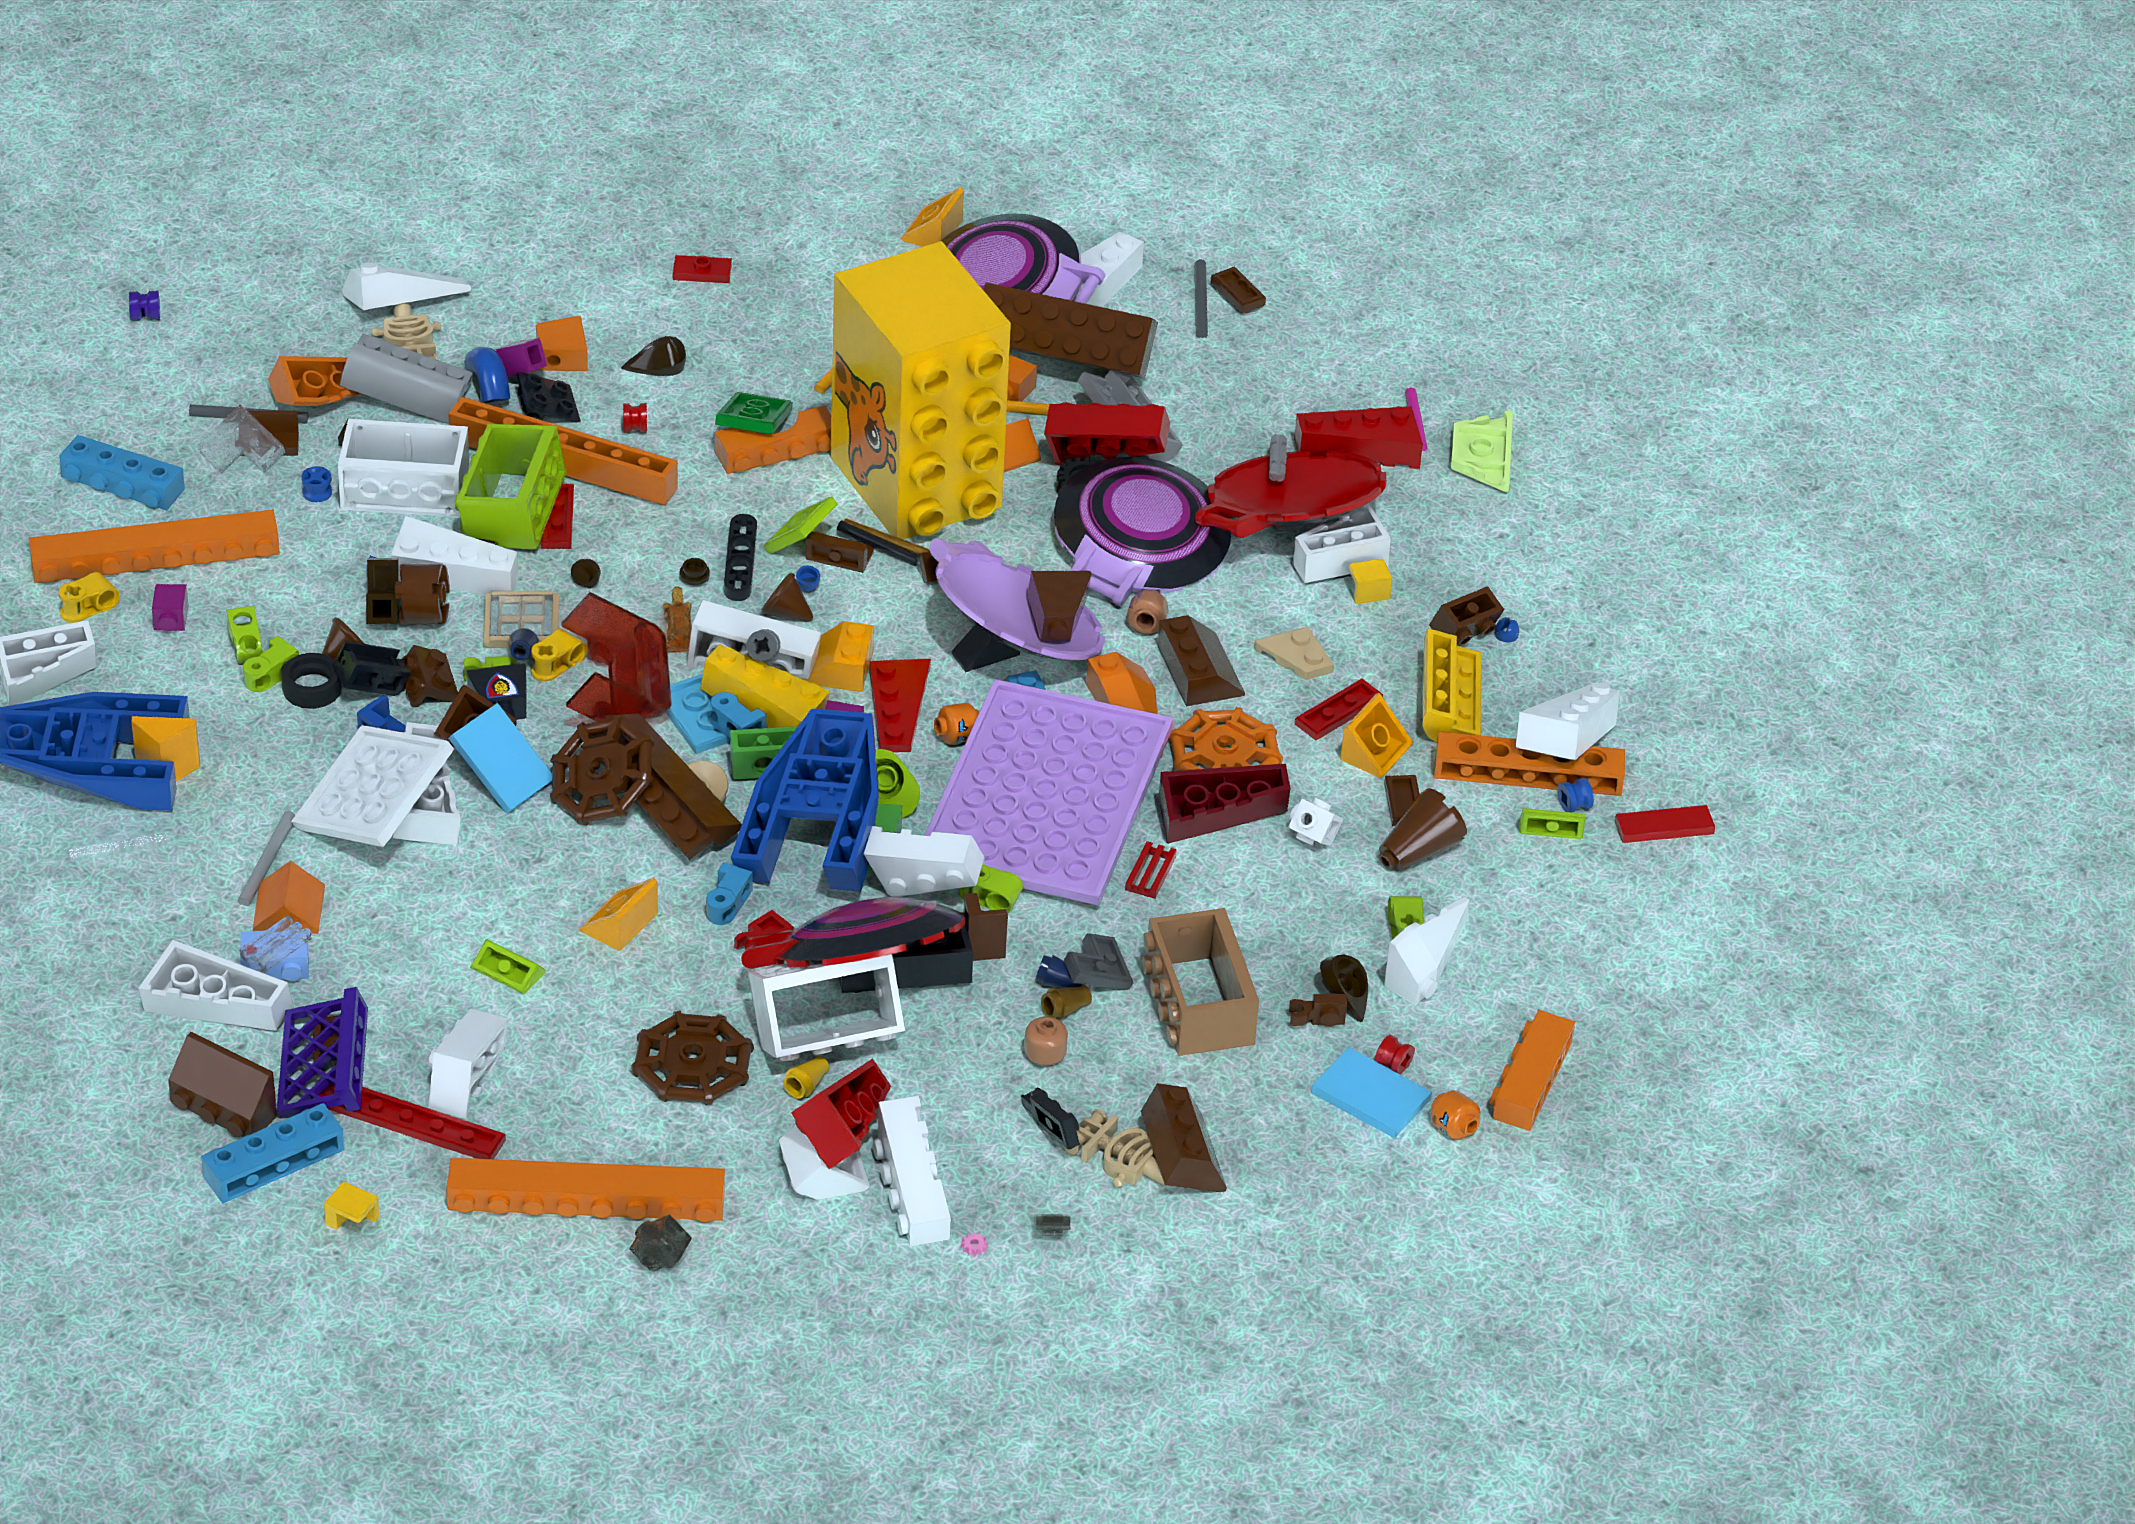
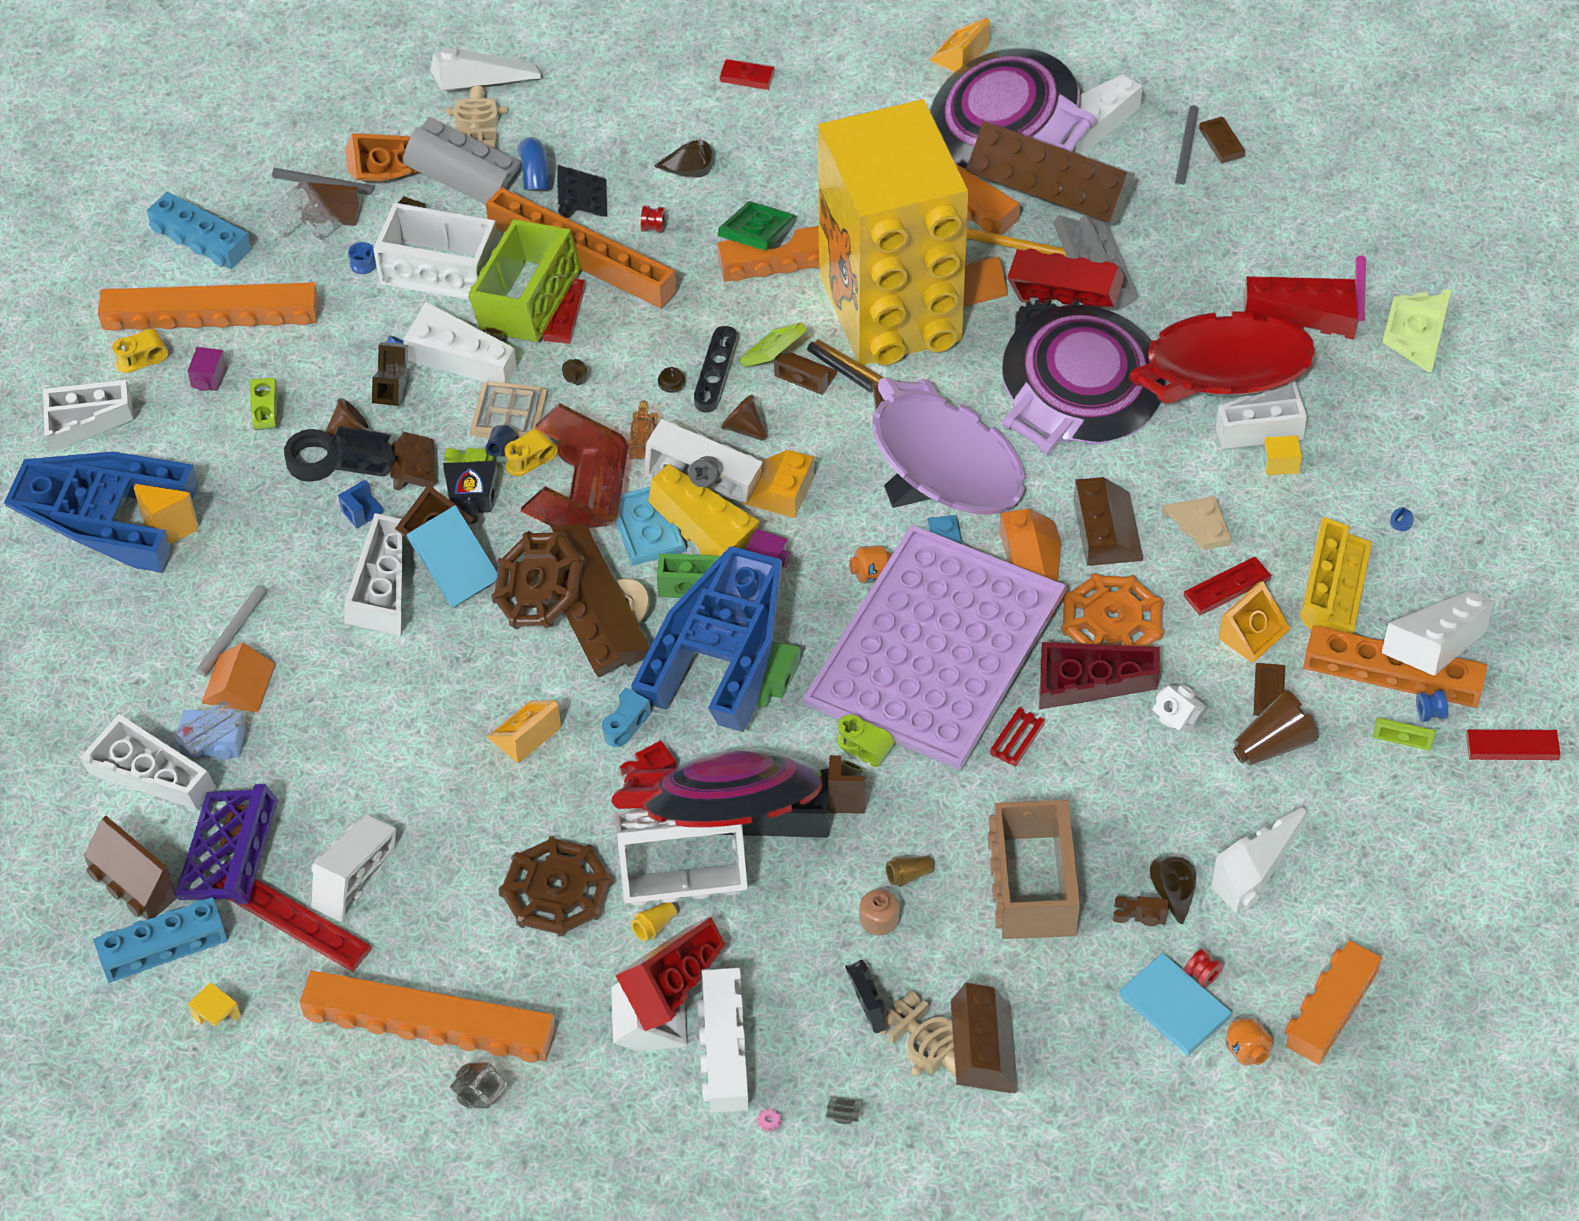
camera: 15 degrees right, 10 degrees up
dark purple wheel [129,290,160,320] -> none
lime leg [243,636,299,692] -> none
white plate [291,725,454,847] -> none
reddish brown brick [395,563,450,625] -> none
lime slope [470,939,546,994] -> none
magenta brick [495,337,547,377] -> none
orange torso [520,315,588,372] -> none
dark azure leg [711,692,767,739] -> none
blue hinge [796,565,820,592] -> none
white wedge [864,826,985,897] -> none
red wing [869,658,931,753] -> none
lime piece [876,749,920,819] -> none
reddish brown slope [1027,571,1092,641] -> none
dark blue cone [1035,955,1082,988] -> none
dark grey tile [1064,933,1134,990] -> none
nougat head [1127,590,1169,634] -> none
light grey axle [1269,434,1287,482] -> none
lime piece [1388,896,1425,940] -> none
reddish brown brick [1429,586,1505,646] -> none

